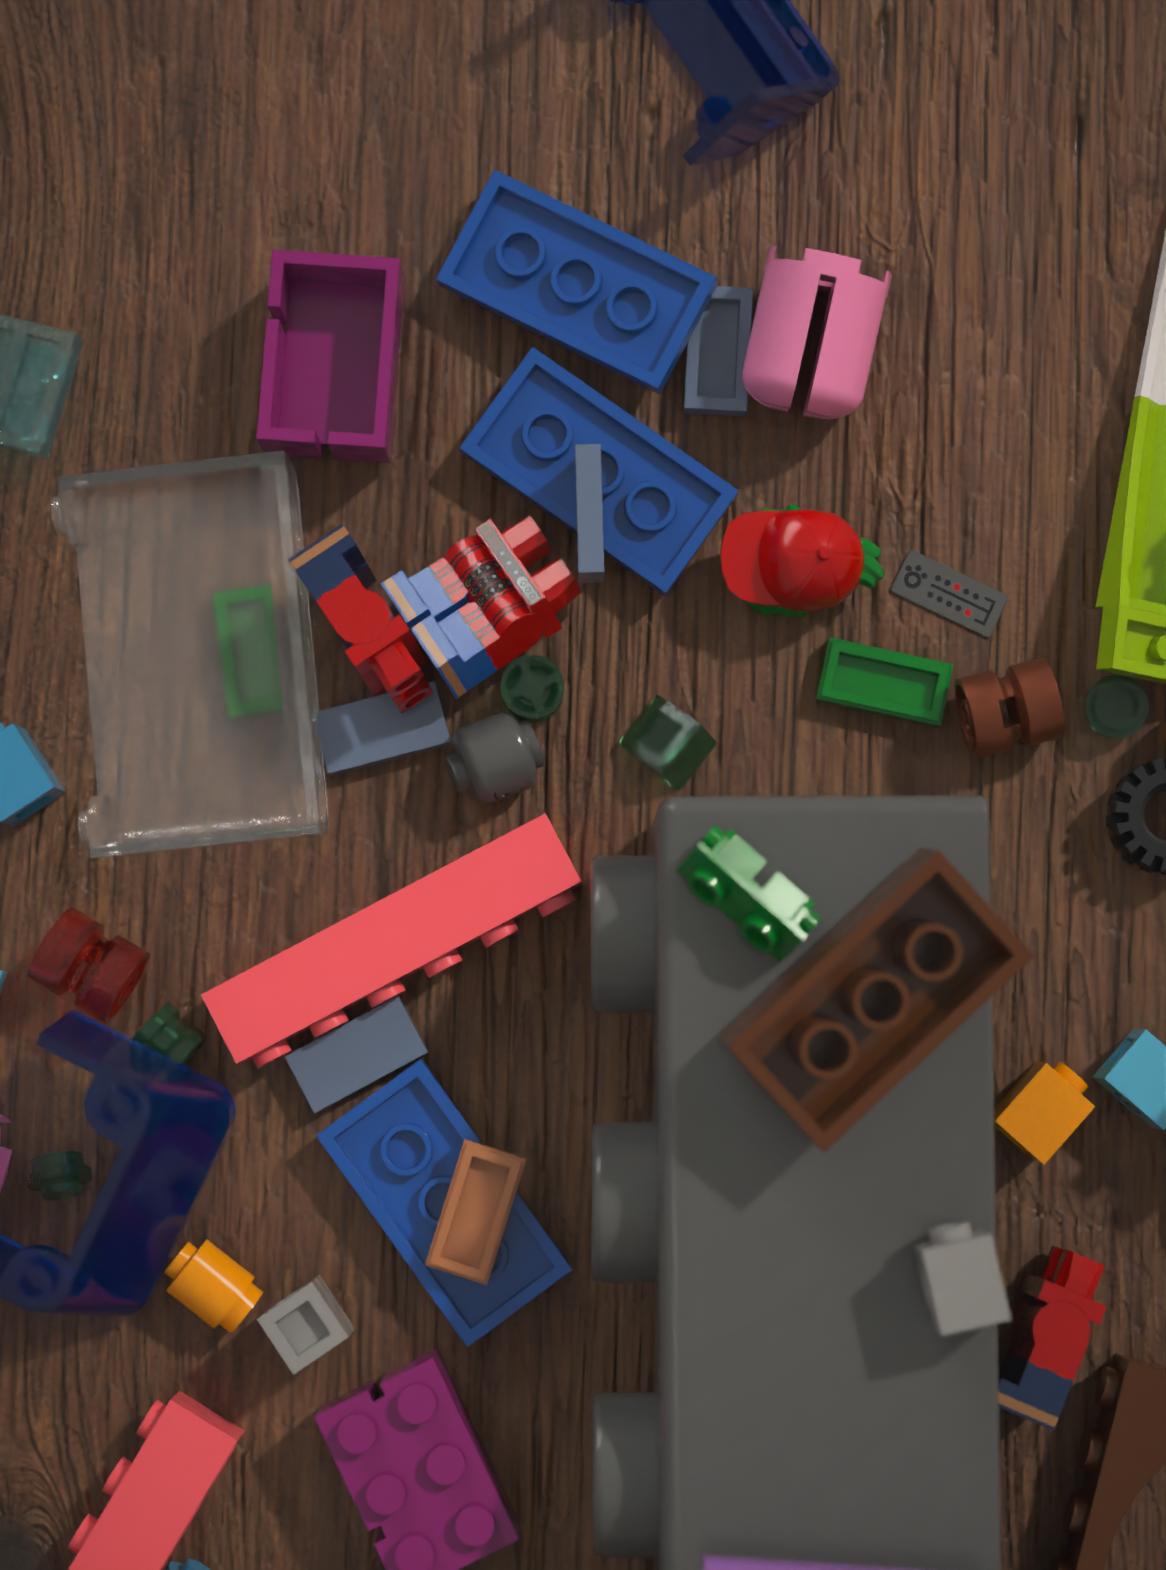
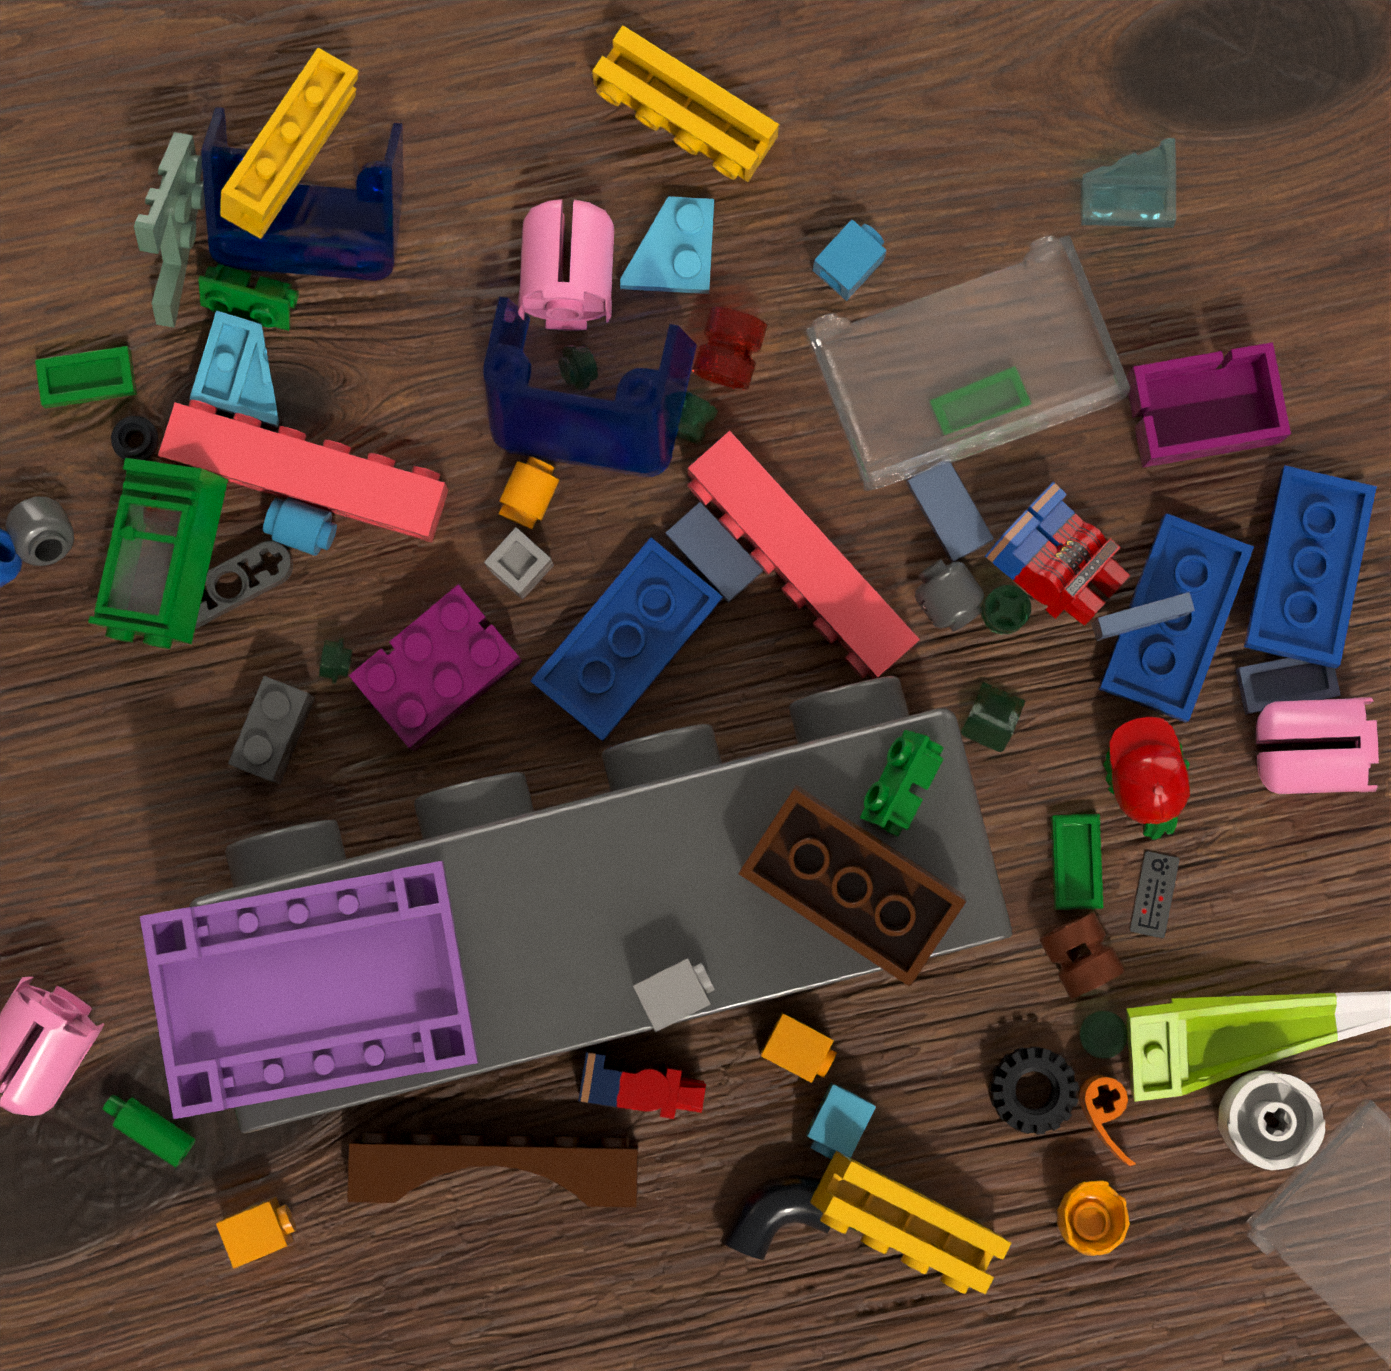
camera: 75 degrees right, 0 degrees up
red hips [288,524,433,713] -> none
nougat tile [425,1139,527,1285] -> none

